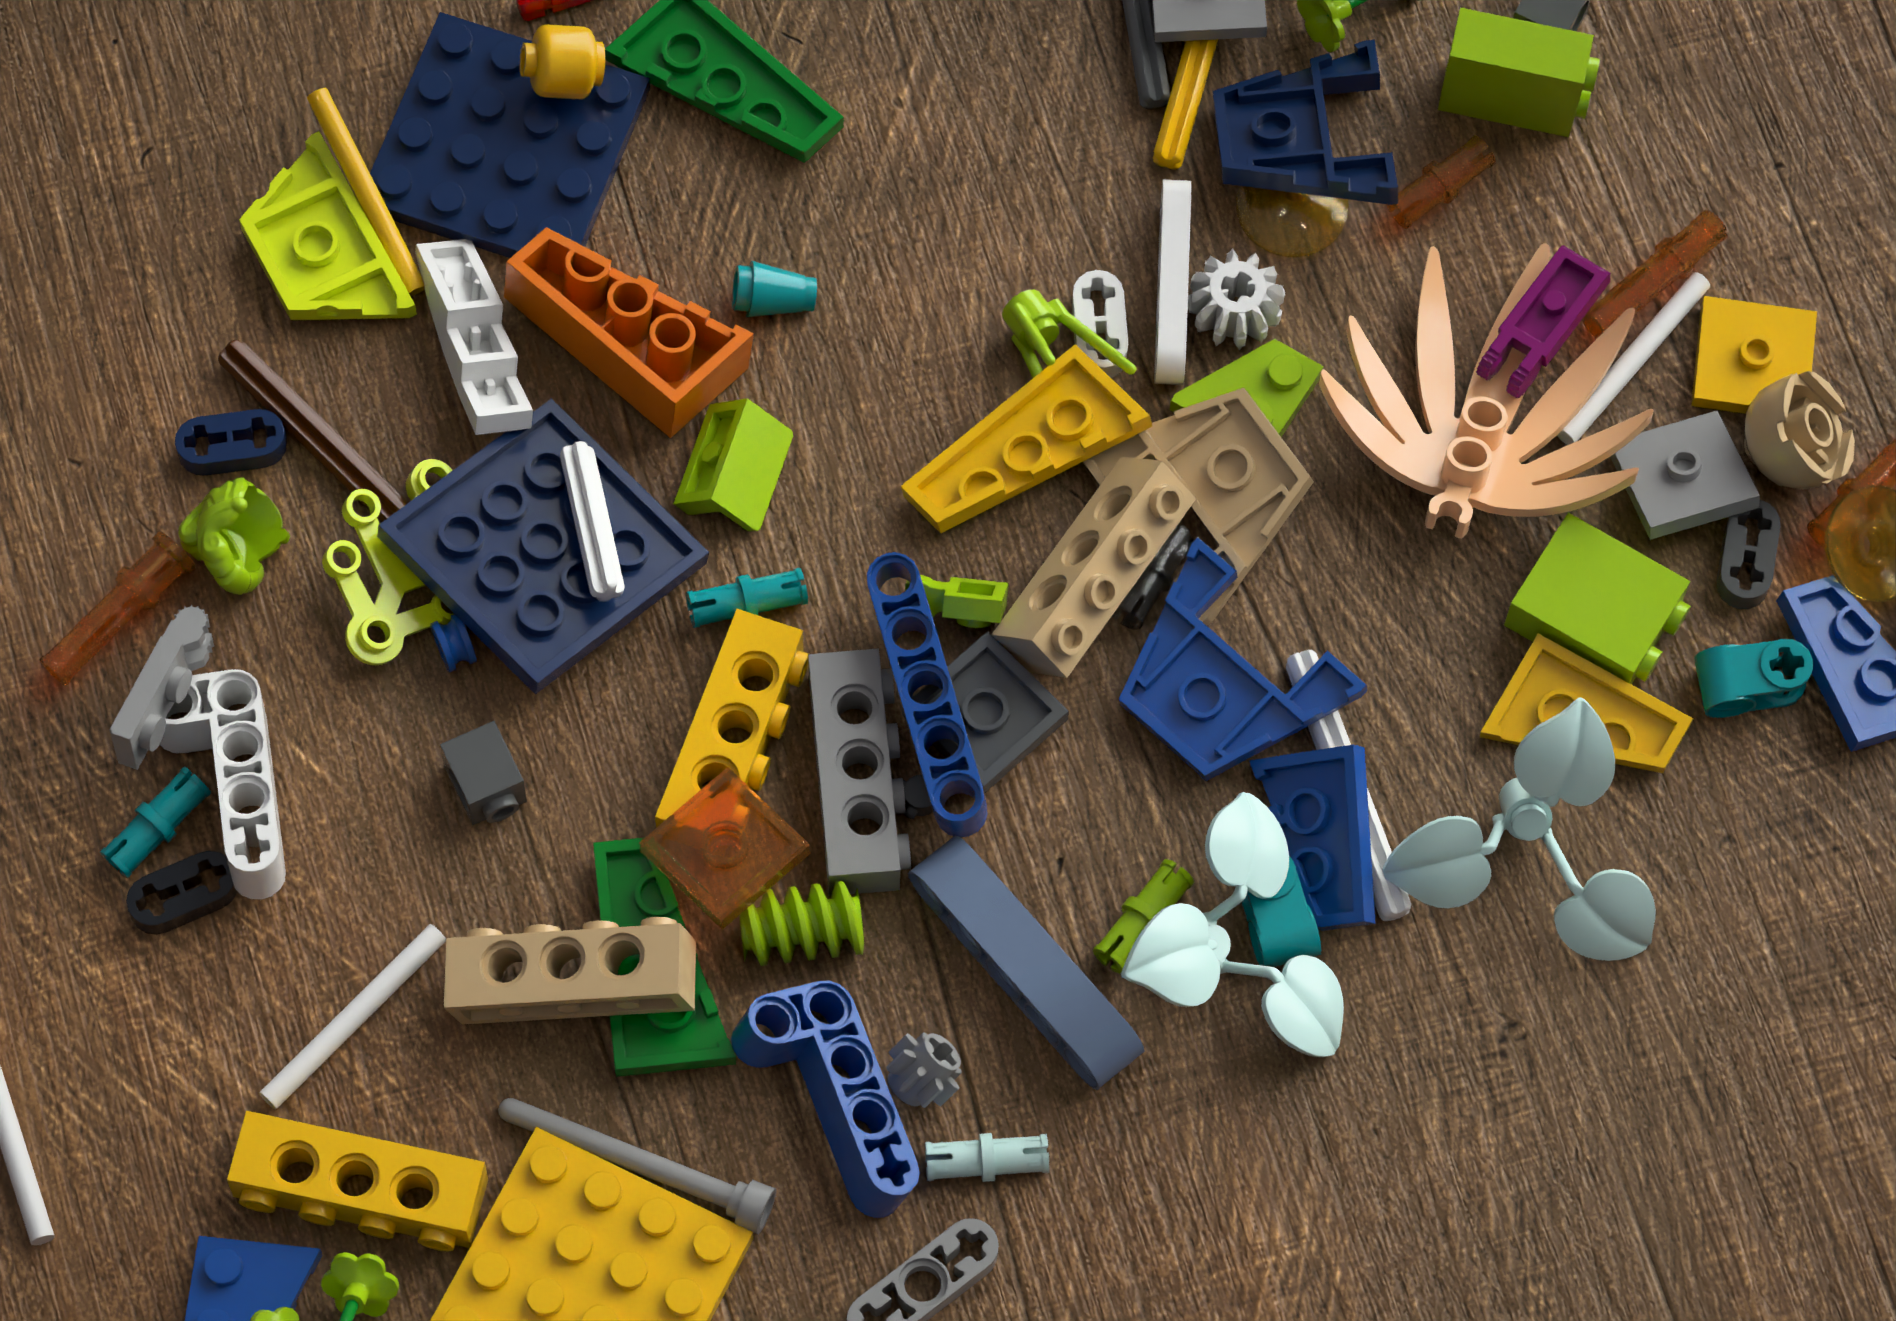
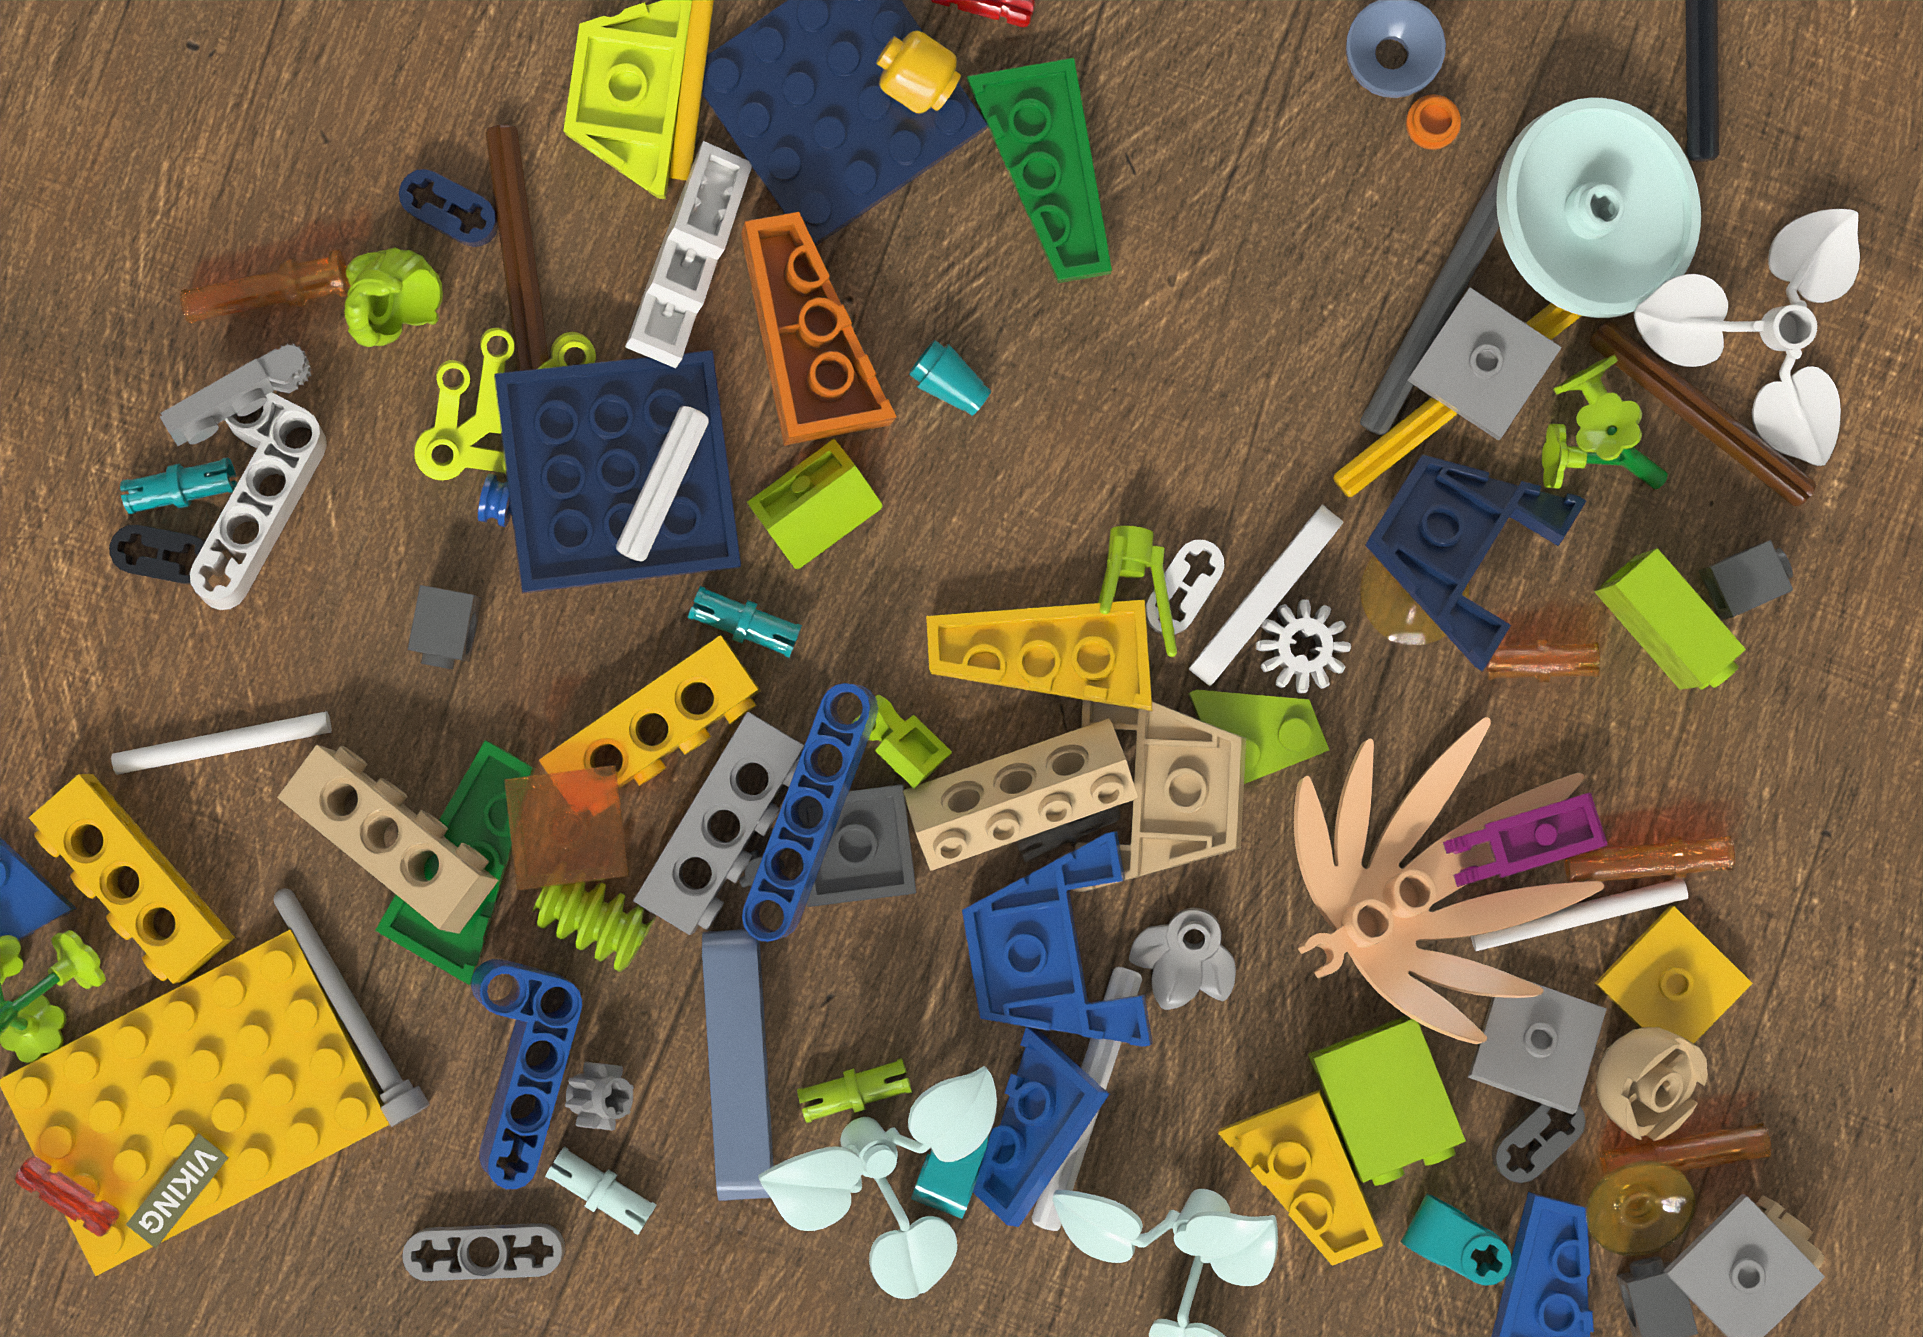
camera: 40 degrees right, 20 degrees up
none -> light grey plate [1129,907,1236,1010]

